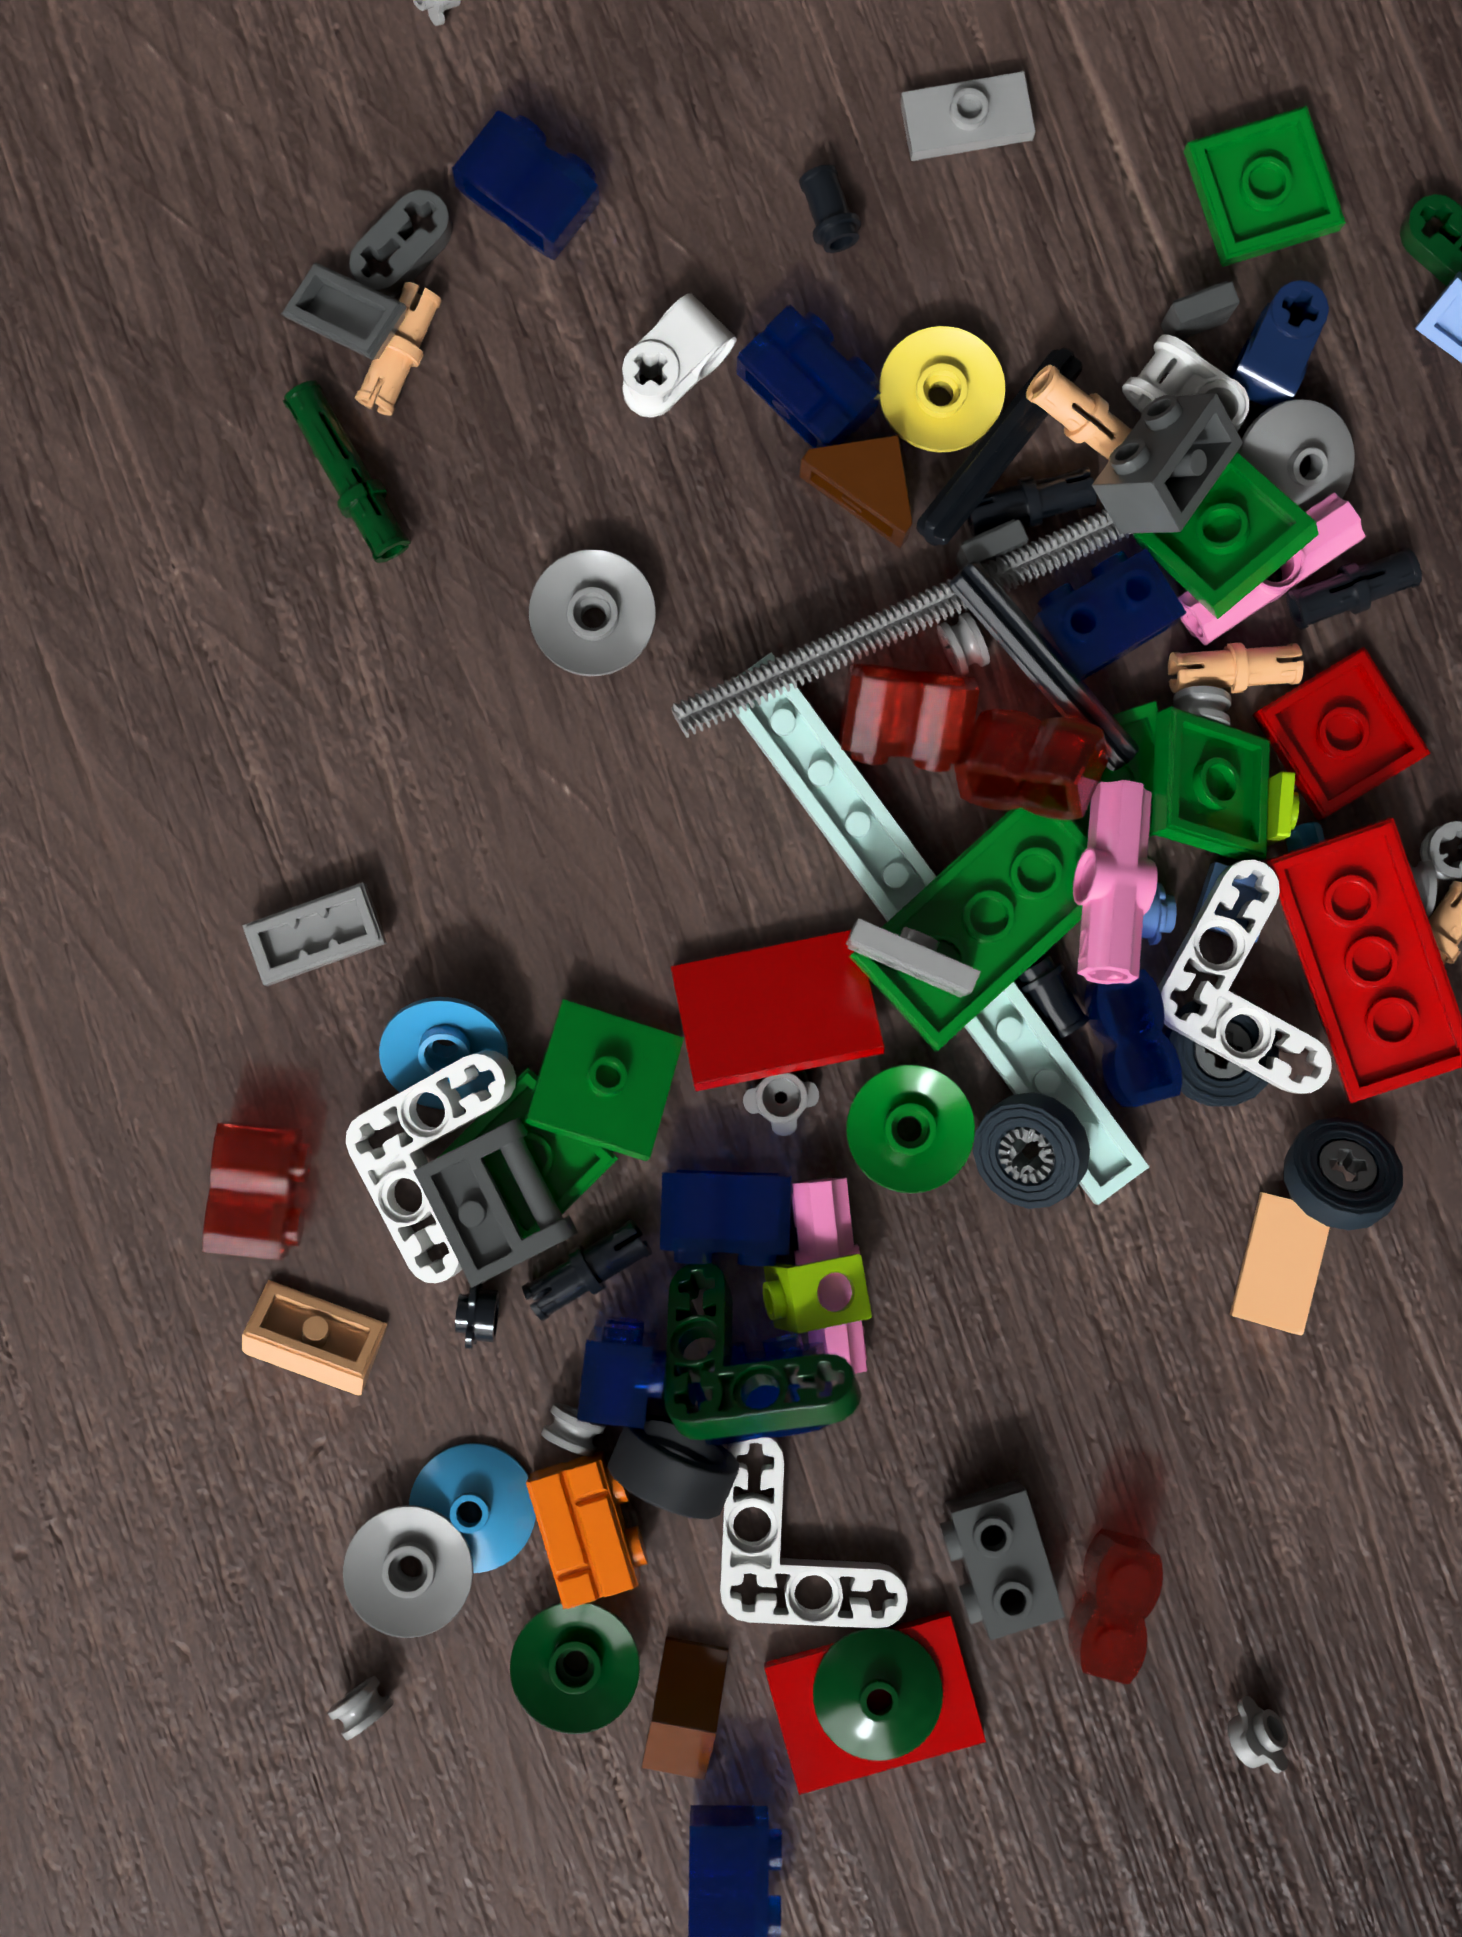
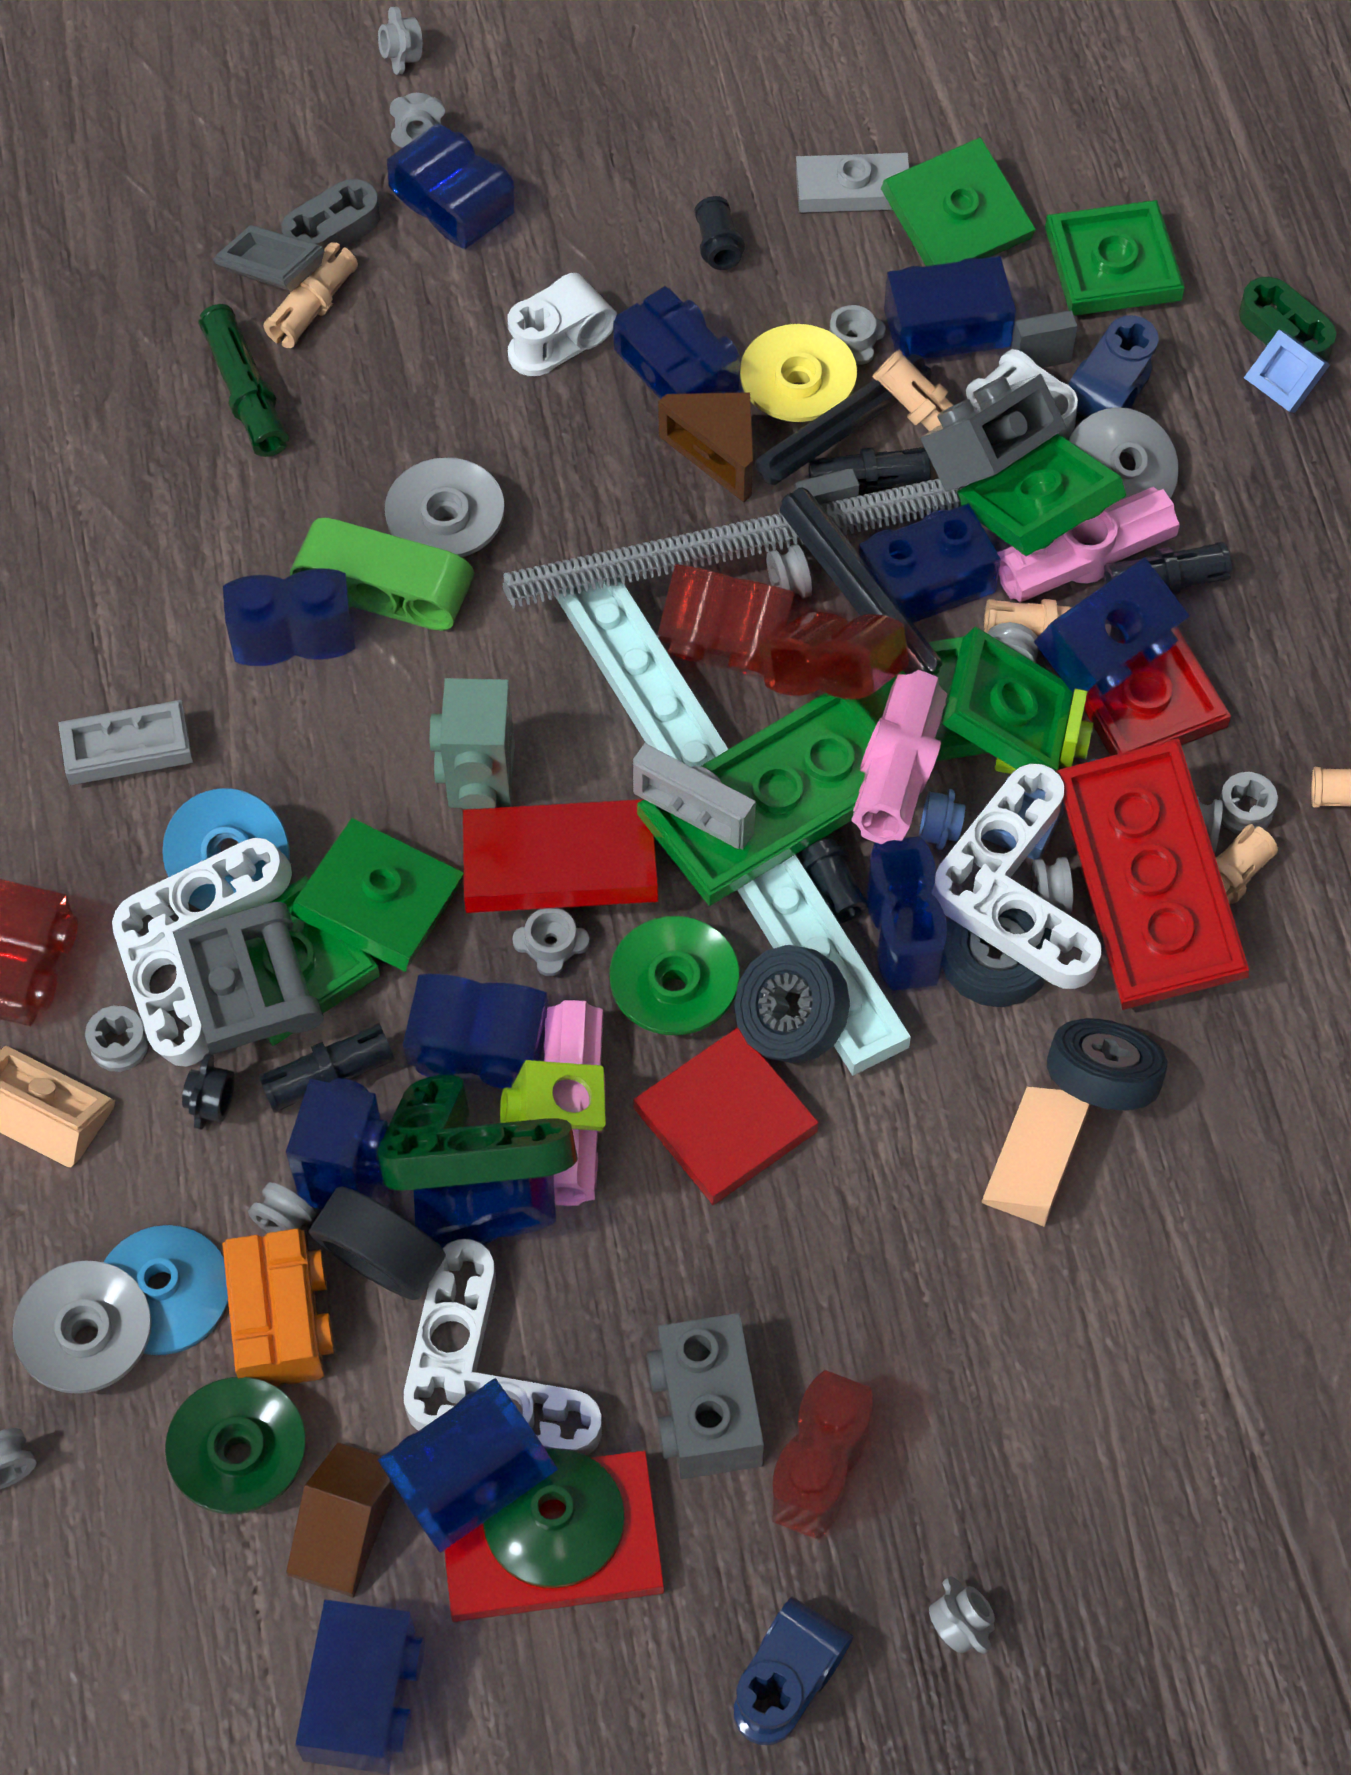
camera: 10 degrees right, 25 degrees down
none -> light grey bush [85,1005,149,1072]
none -> clear blue brick [223,568,356,666]
none -> bright green beam [290,518,475,631]
none -> clear blue brick [378,1378,558,1553]
none -> light grey plate [390,93,446,148]
none -> sand green brick [430,678,515,810]
none -> red tile [633,1027,819,1205]
none -> dark blue piece [733,1596,853,1745]
none -> light grey plate [829,305,885,365]
none -> green plate [881,137,1036,282]
none -> clear blue brick [884,256,1016,359]
none -> light grey bush [1031,857,1073,914]
none -> clear blue brick [1034,557,1190,696]

